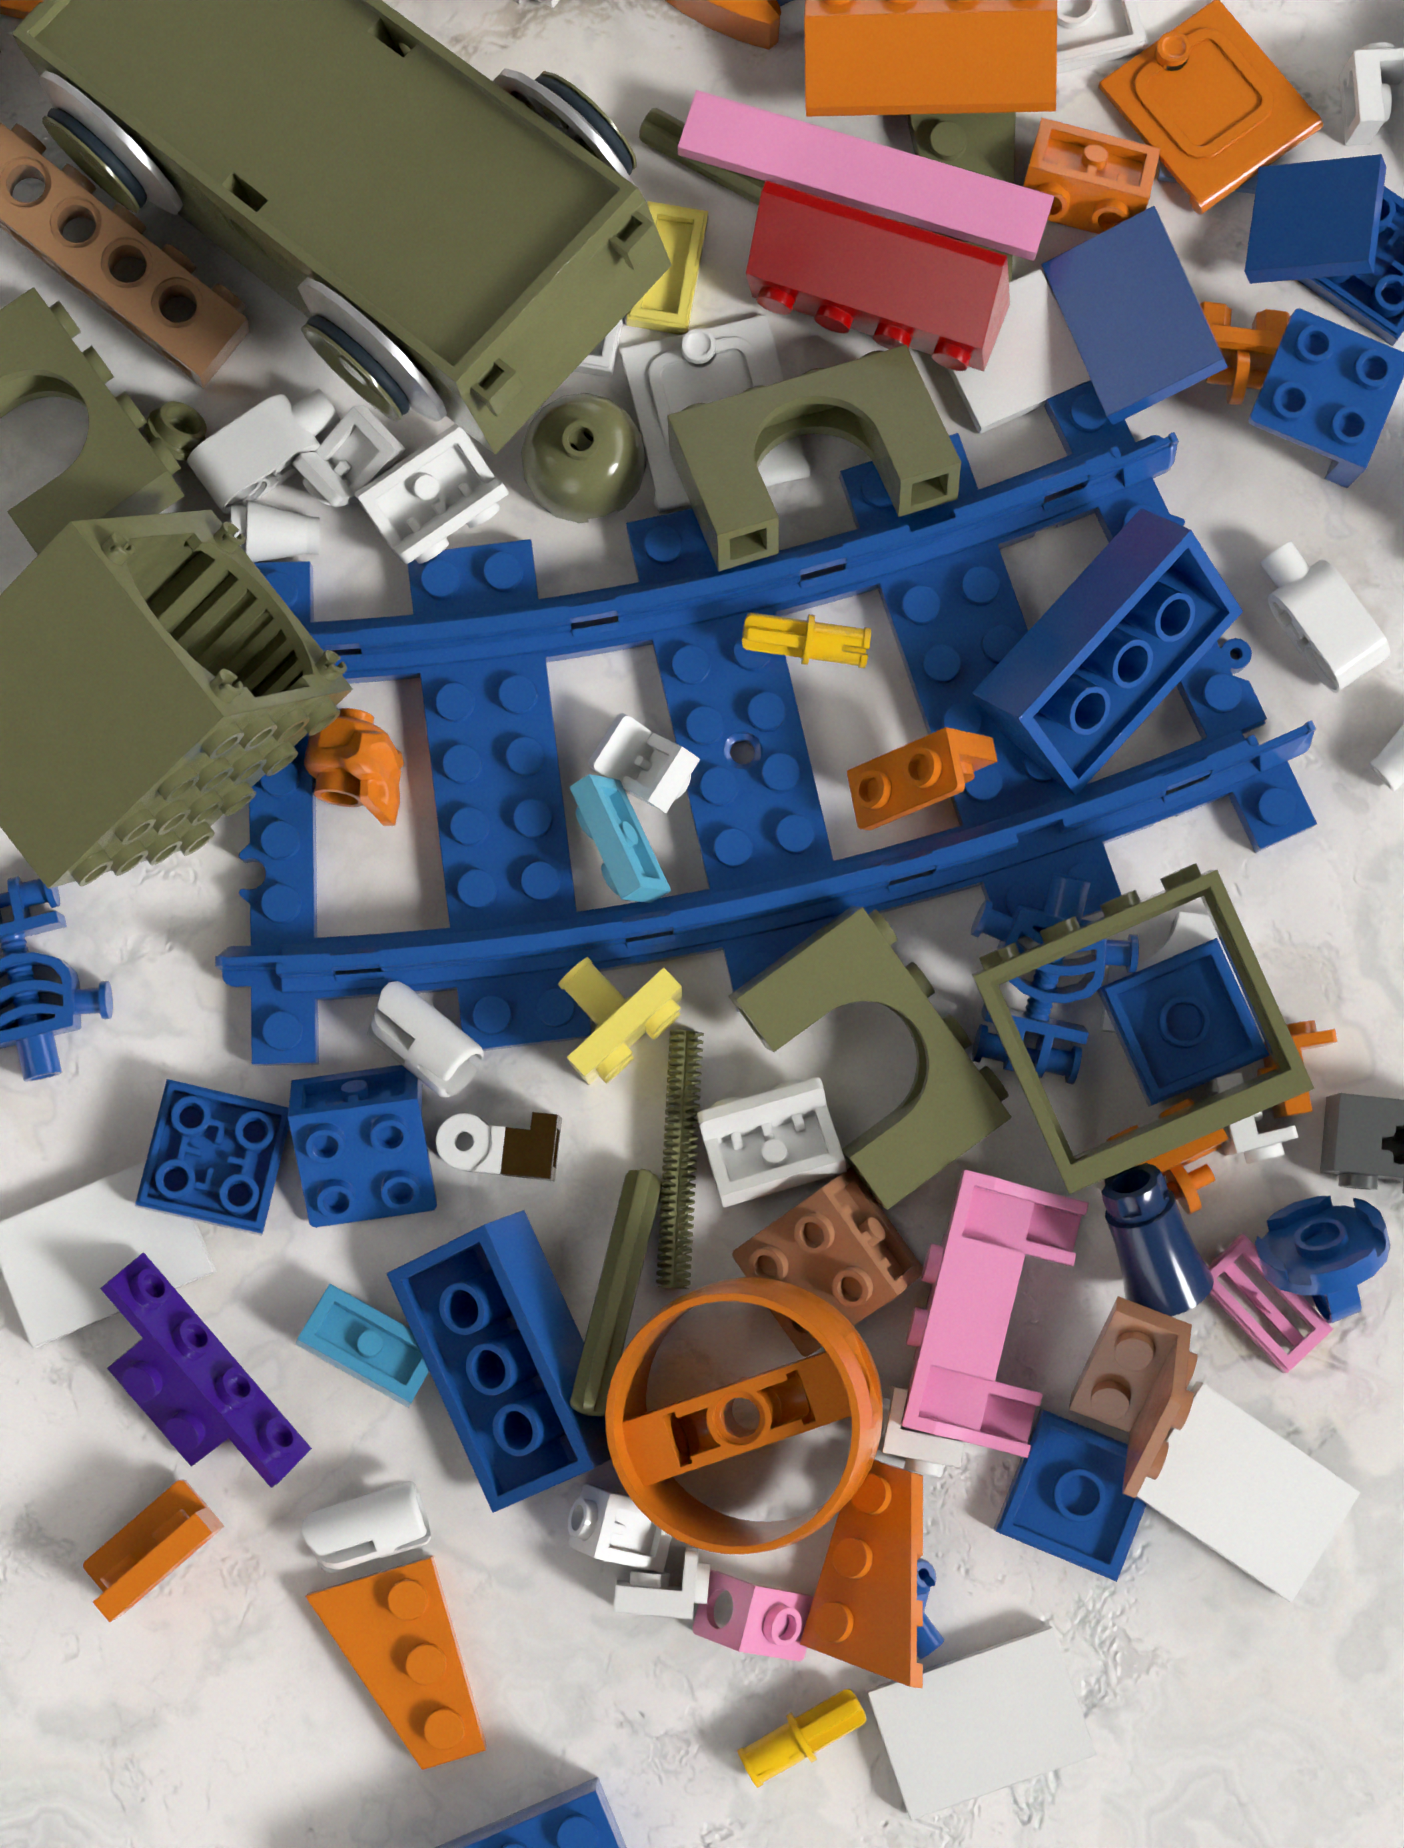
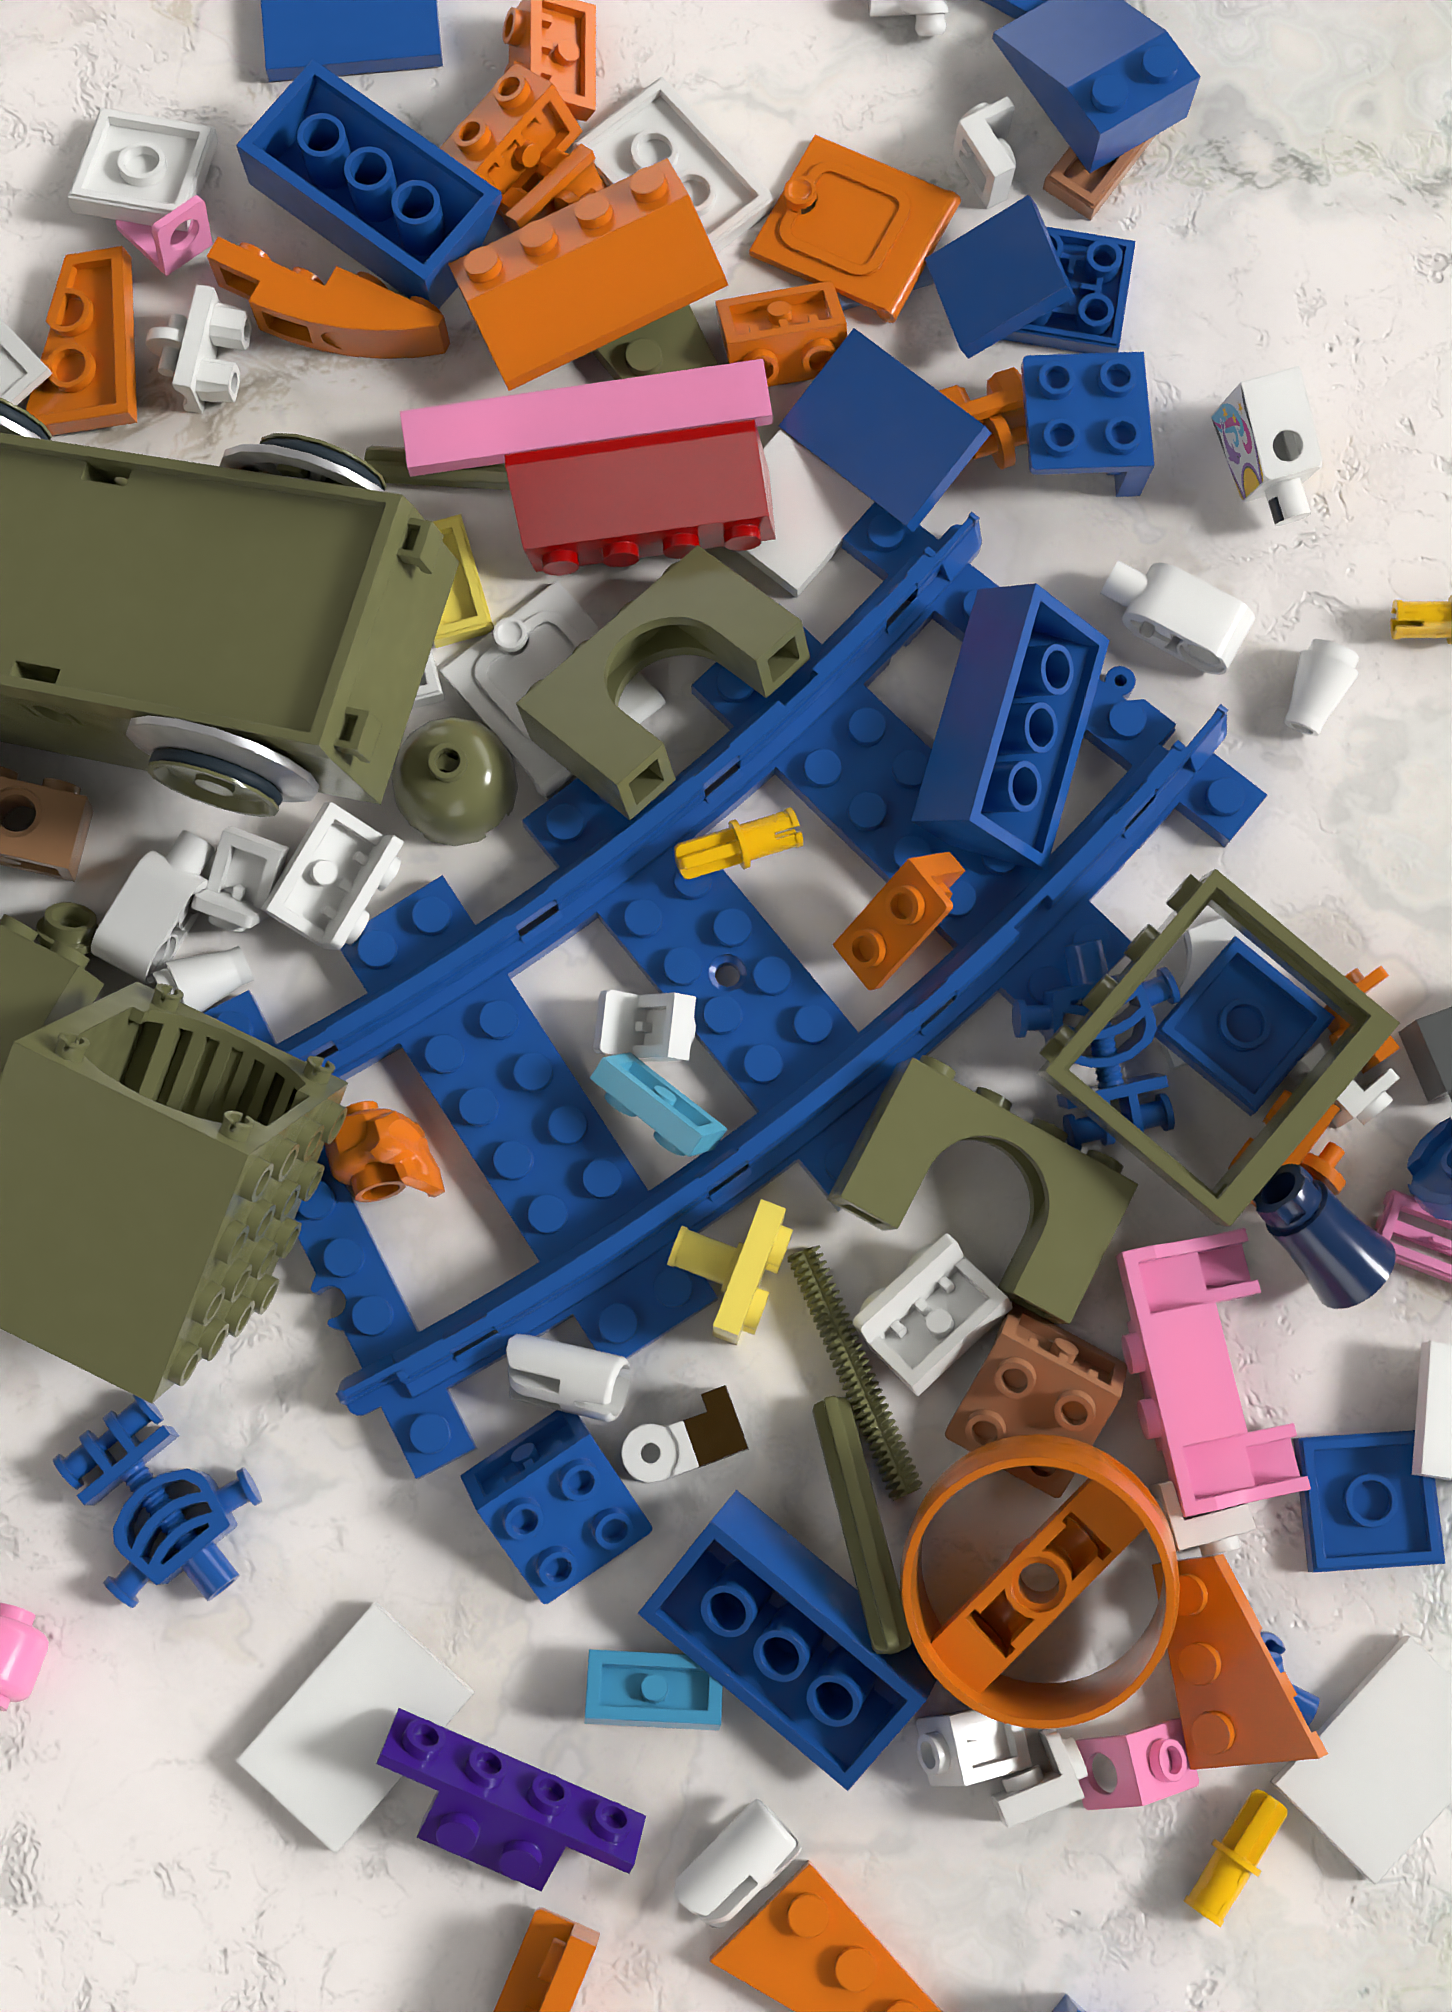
camera: 25 degrees left, 5 degrees down
blue tile [135,1079,289,1236] -> none
nougat bracket [1069,1296,1198,1498] -> none

